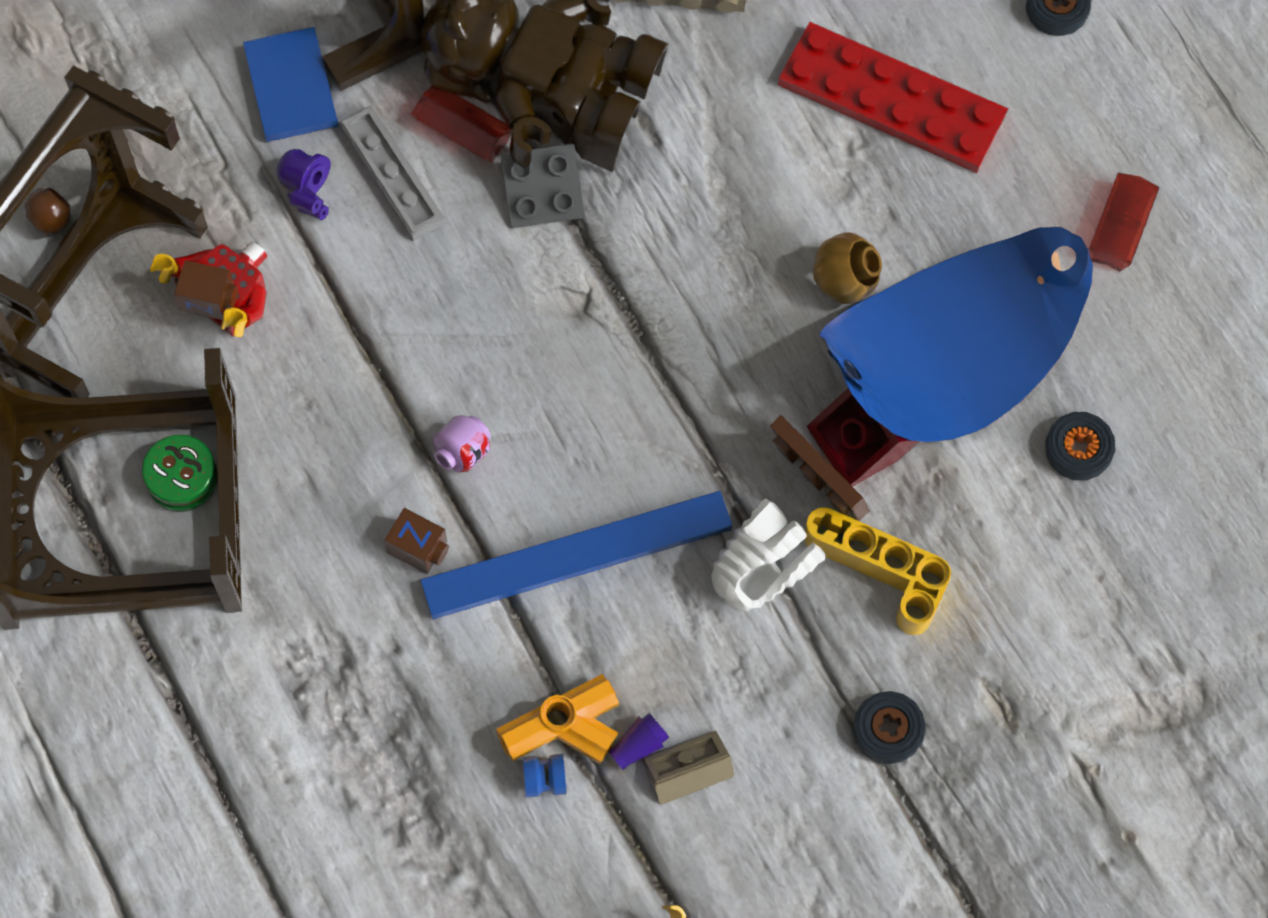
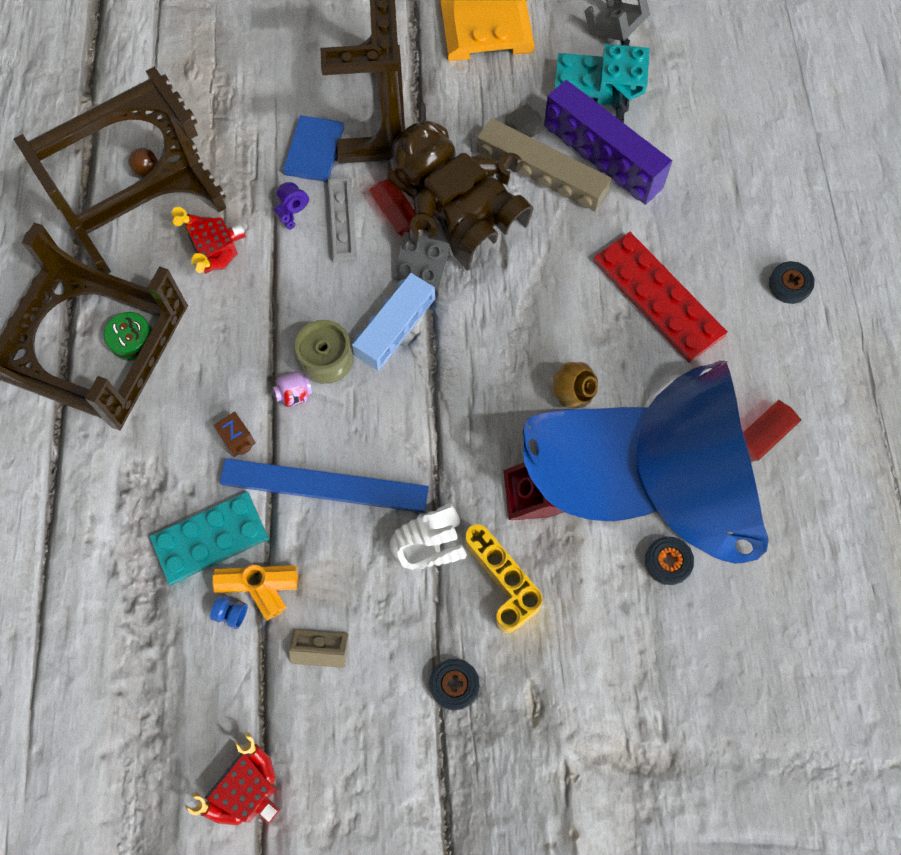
camera: 30 degrees right, 0 degrees up
reddish brown brick [174,260,238,320] -> none
dark purple cone [608,713,670,770] -> none
reddish brown plate [770,415,870,521] -> none
none -> teal plate [150,491,269,585]
none -> olive wheel [295,320,353,384]
none -> light blue brick [352,273,435,371]
none -> blue piece [637,360,769,564]

